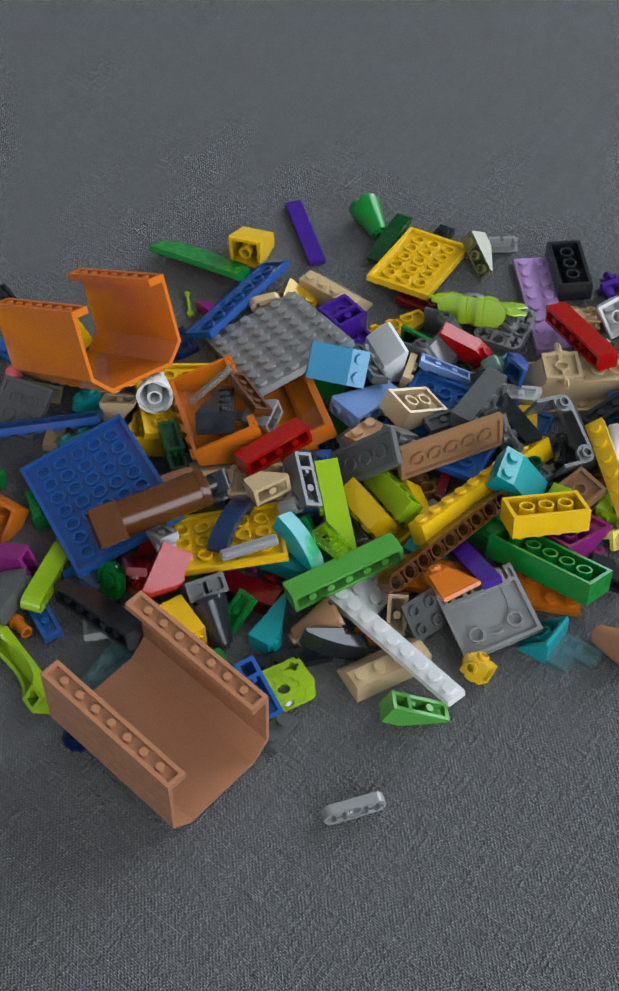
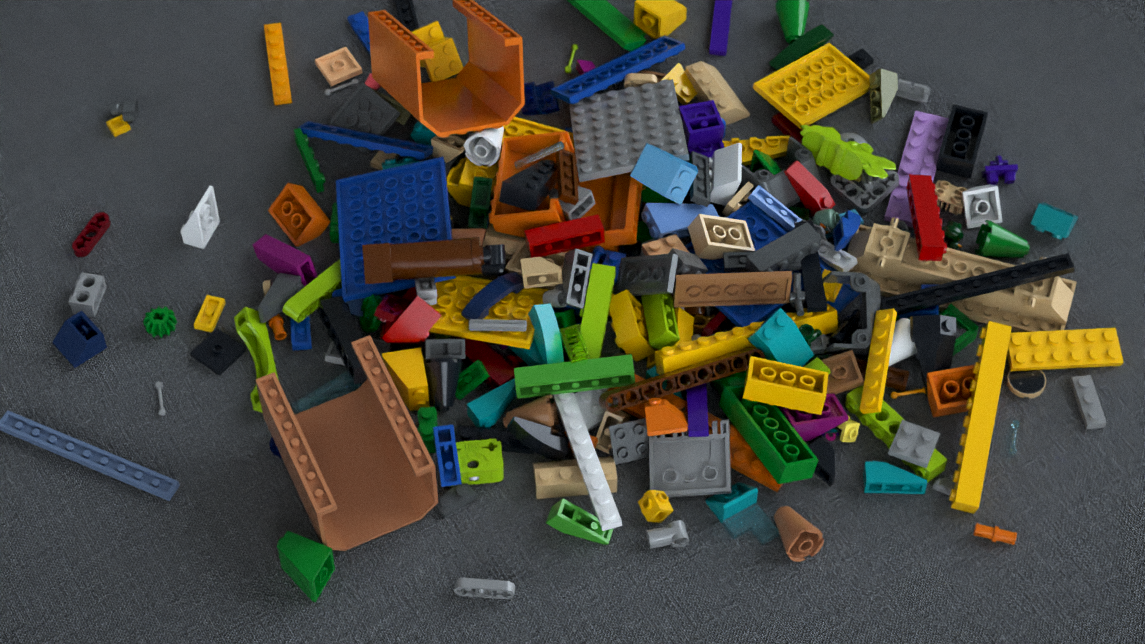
camera: 20 degrees right, 5 degrees up
none -> green slope [277,530,335,603]
none -> light grey piece [646,520,689,549]

